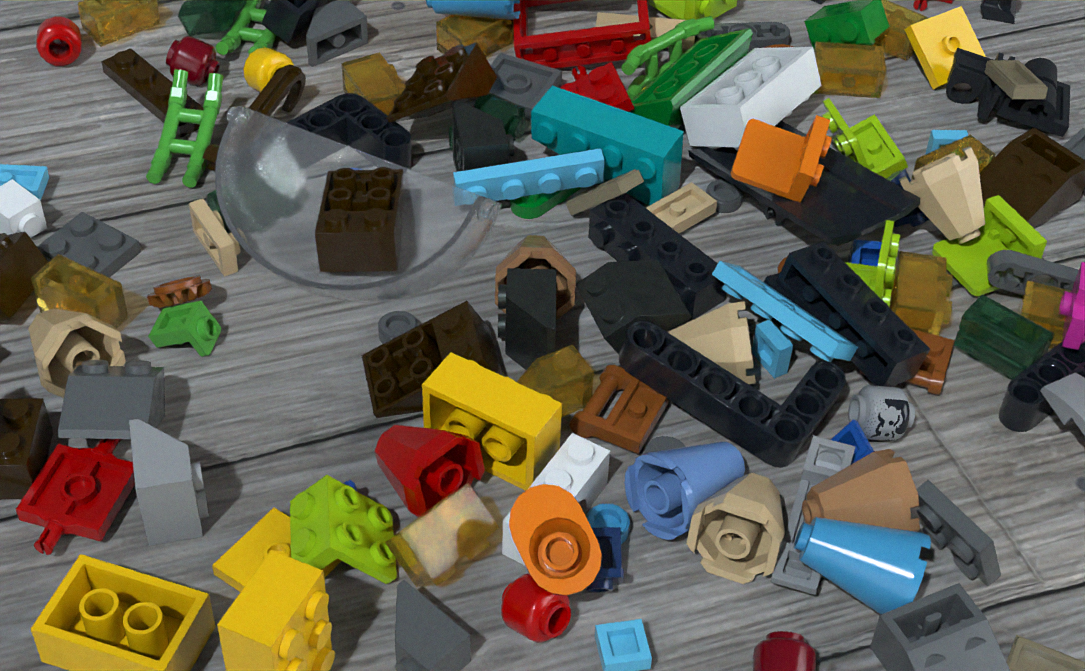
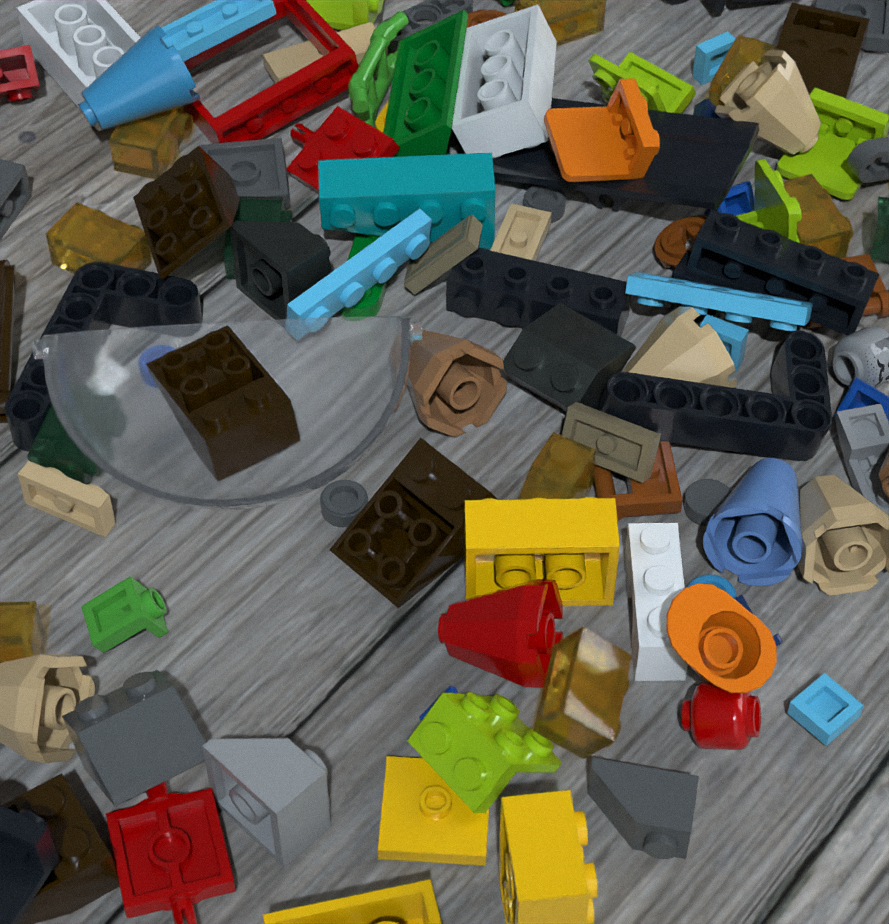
camera: 30 degrees left, 5 degrees up
dark orange gear [147,275,212,308] -> none
pearl dark grey slope [498,268,556,385] -> none
none -> dark tan plate [559,402,661,483]

